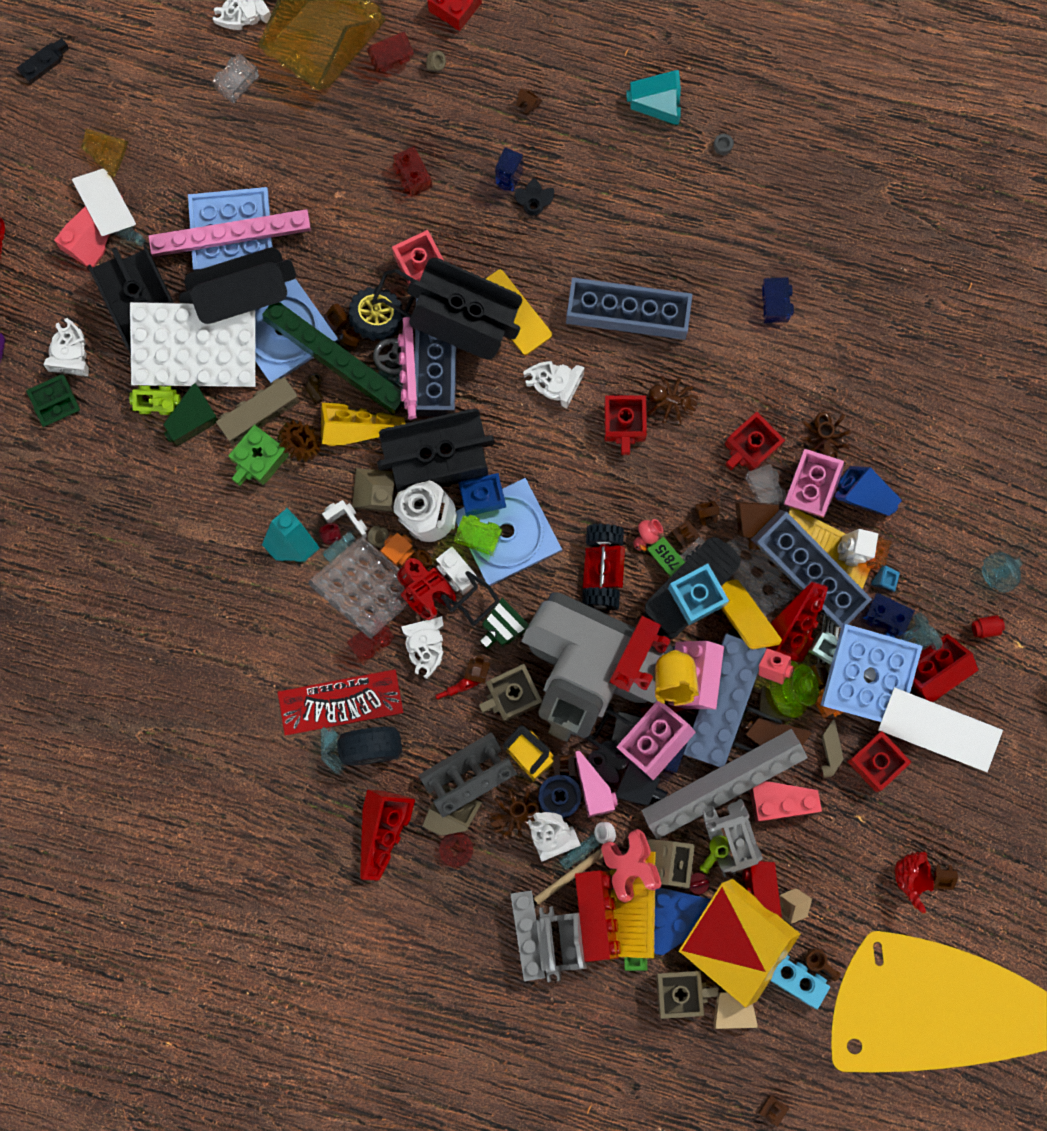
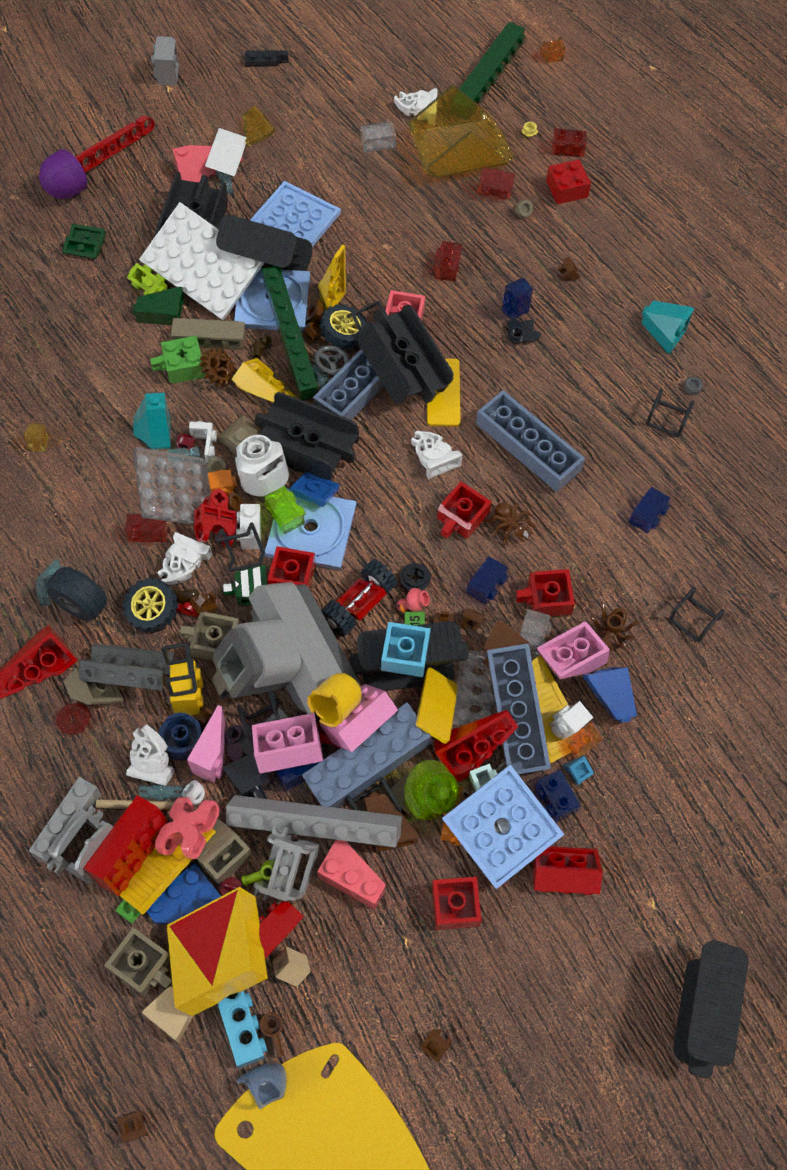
camera: 35 degrees right, 15 degrees down
white piece [44,318,89,377] -> none
bright pink plate [149,209,311,257] -> none
red sticker [278,669,404,736] -> none
bright pink plate [398,317,417,420] -> none
reddish brown animal [489,788,542,838] -> none
red brick [609,616,671,692] -> none
coral brick [759,648,793,685] -> none
dark tan piece [820,720,844,779] -> none
white sticker [879,687,1003,772] -> none
red hair [895,851,935,914] -> none
clear light blue tile [901,612,943,651] -> none
red brick [972,615,1005,639] -> none
clear light blue tile [982,552,1023,593] -> none
none -> clear yellow brick [24,423,49,452]
none -> black wheel [123,578,179,633]
none -> dark brown arm [171,585,199,603]
none -> sand blue piece [237,1063,287,1110]
none -> red brick [267,546,316,589]
none -> yellow wedge [318,244,346,310]
none -> black gear [400,563,431,590]
none -> clear blue brick [466,556,509,605]
none -> black piece [646,388,694,437]
none -> black piece [669,587,725,642]

